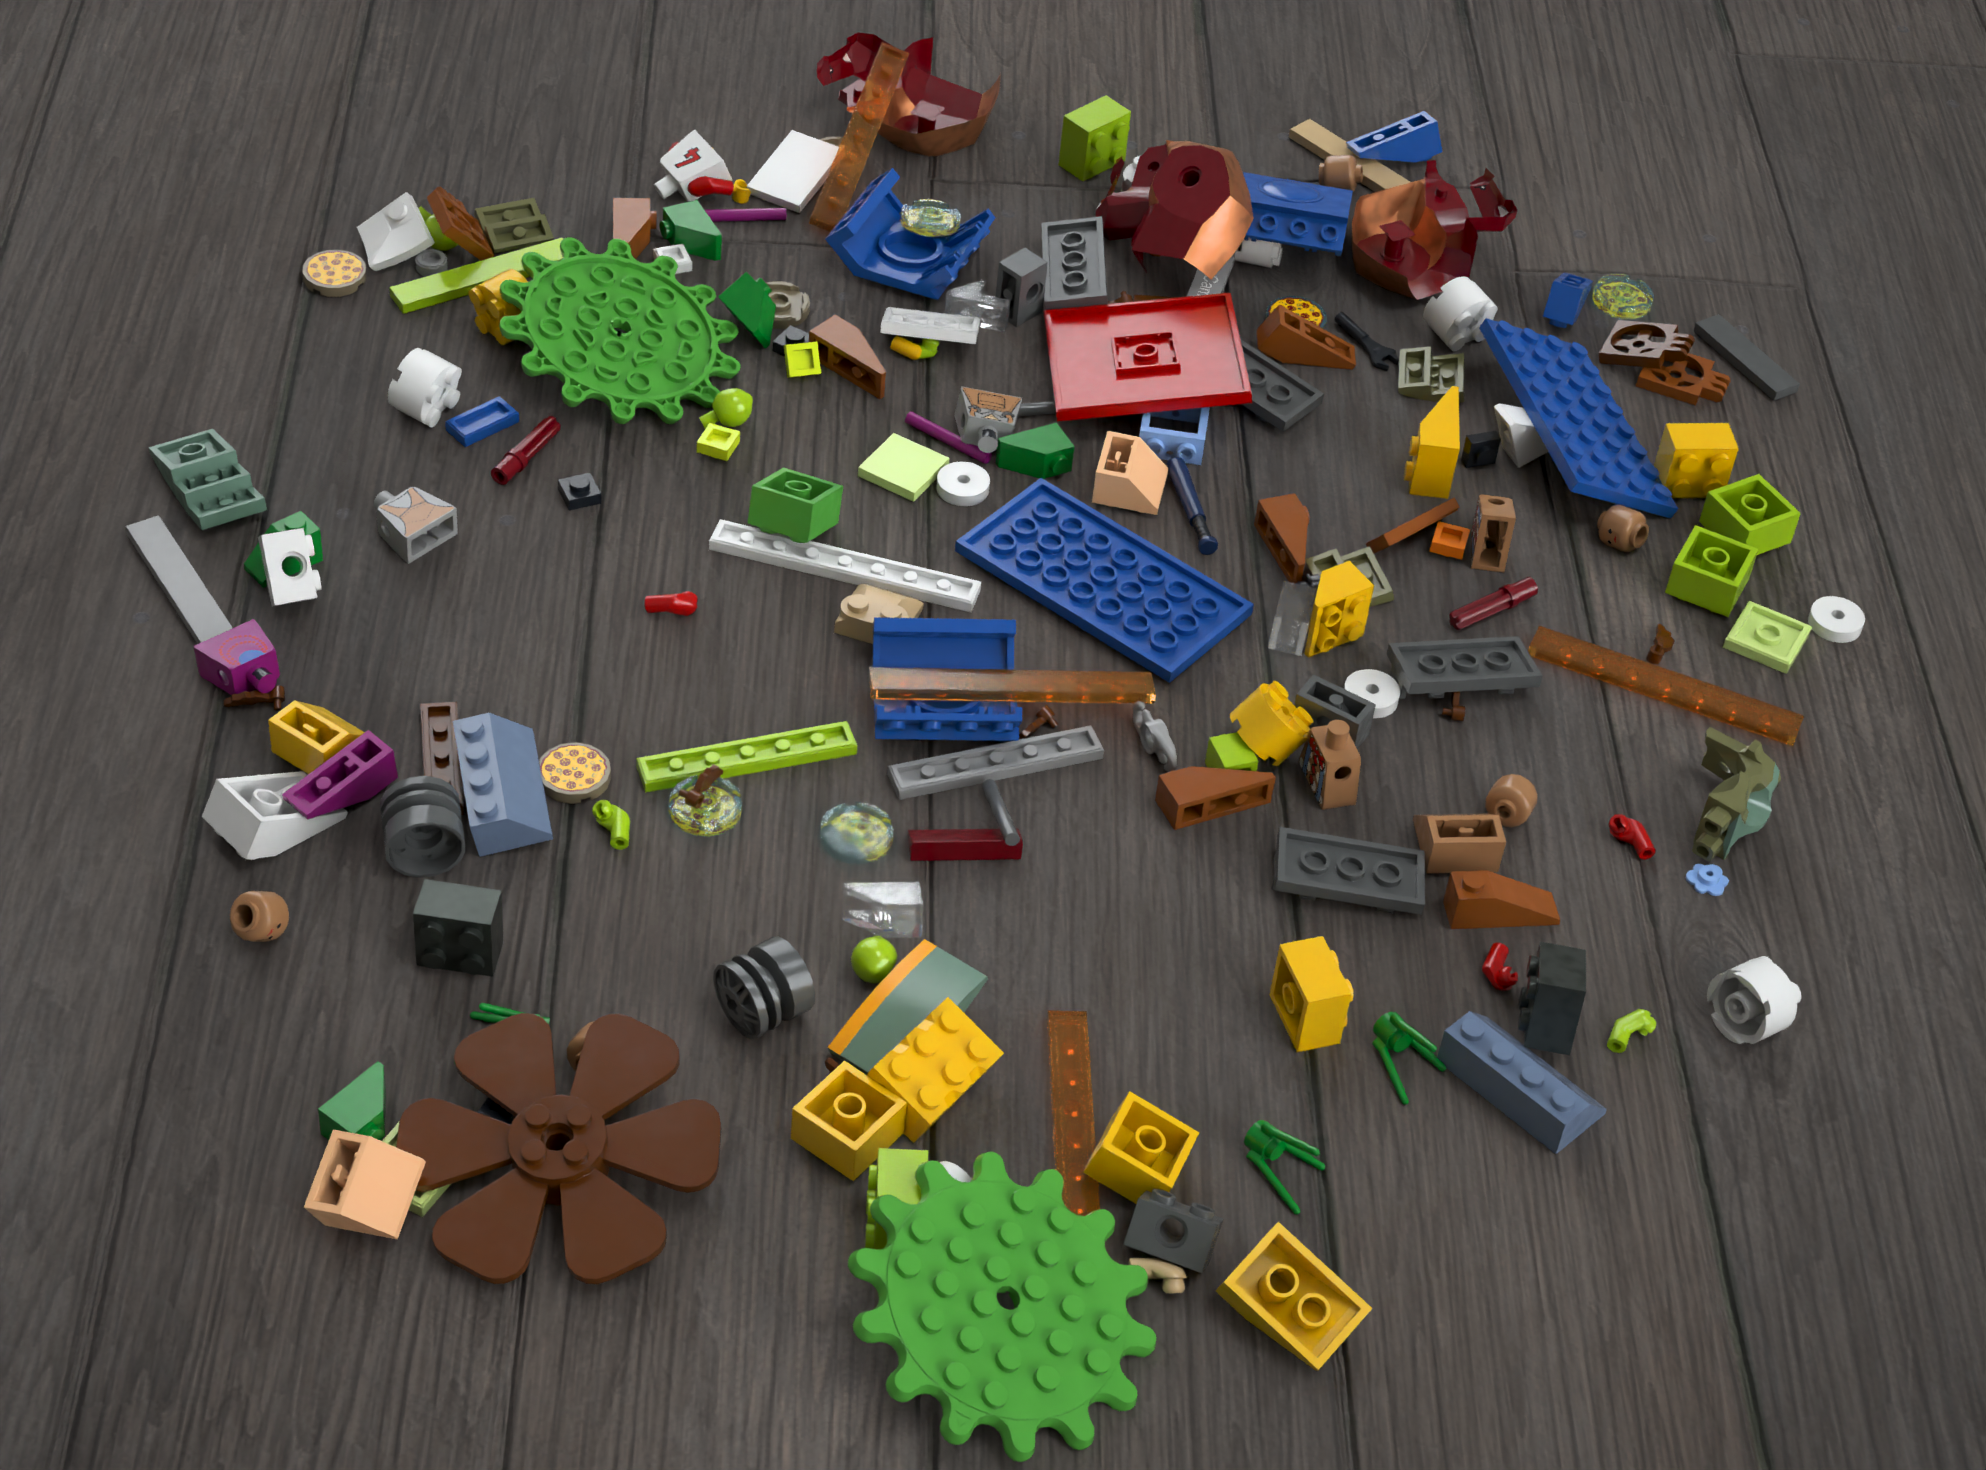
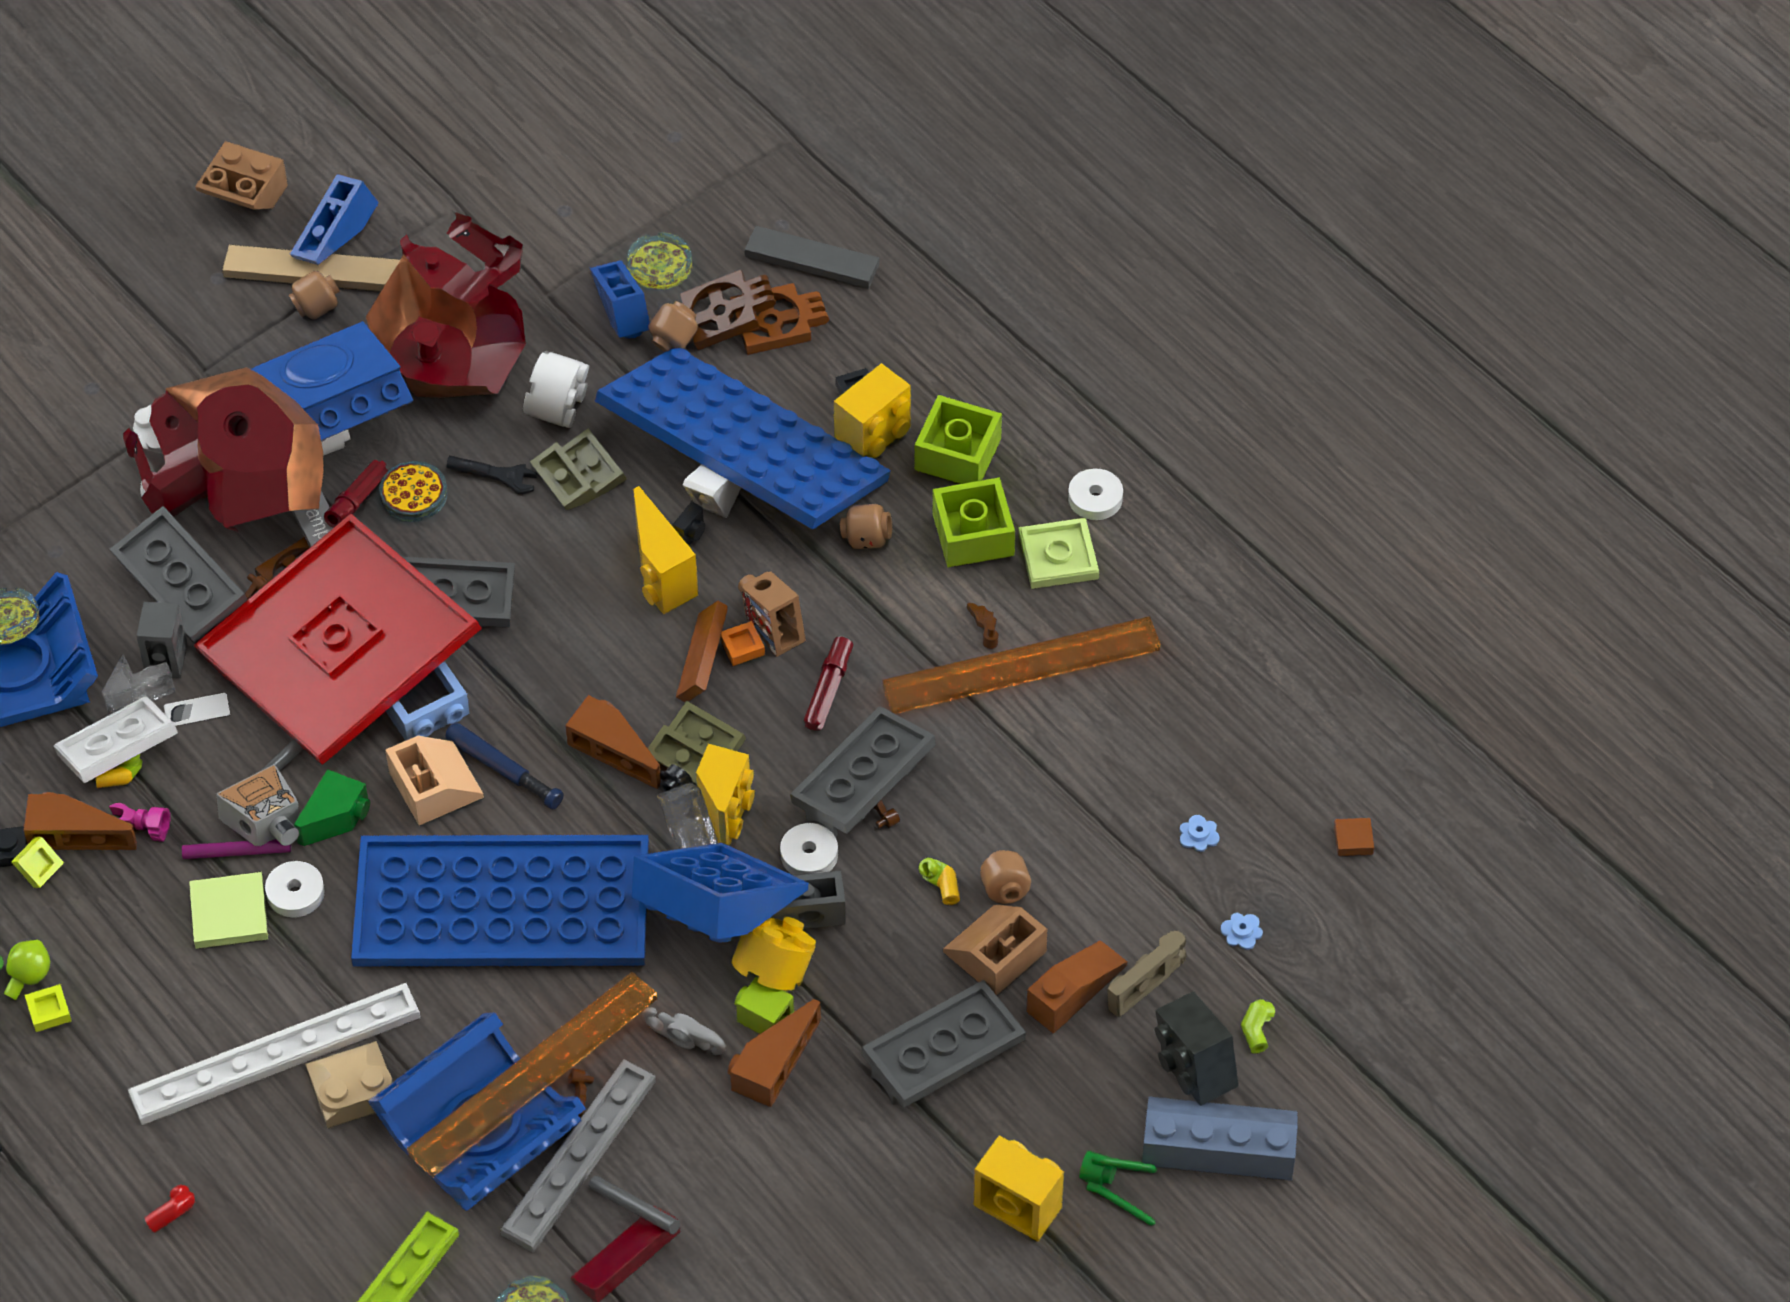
camera: 35 degrees left, 10 degrees up
bright green brick [748,467,843,543] -> none
lime brick [1058,95,1131,181] -> none
dark orange slope [1256,305,1356,370] -> none
medium nougat torso [1299,720,1361,810] -> none
red arm [1482,942,1518,991] -> none
red arm [1608,814,1656,860] -> none
olive hips [1692,727,1781,861] -> none
white brick [1707,956,1801,1044] -> none
none -> dark pink piece [109,803,170,842]
none -> white sticker [164,693,230,726]
none -> medium nougat slope [195,141,288,210]
none -> dark red axle [324,460,388,528]
none -> blue slope [631,843,809,942]
none -> medium nougat head [649,301,698,352]
none -> arm [919,858,960,905]
none -> dark tan hinge [1107,930,1186,1017]
none -> light blue plant [1221,913,1263,950]
none -> dark orange tile [1334,818,1374,856]

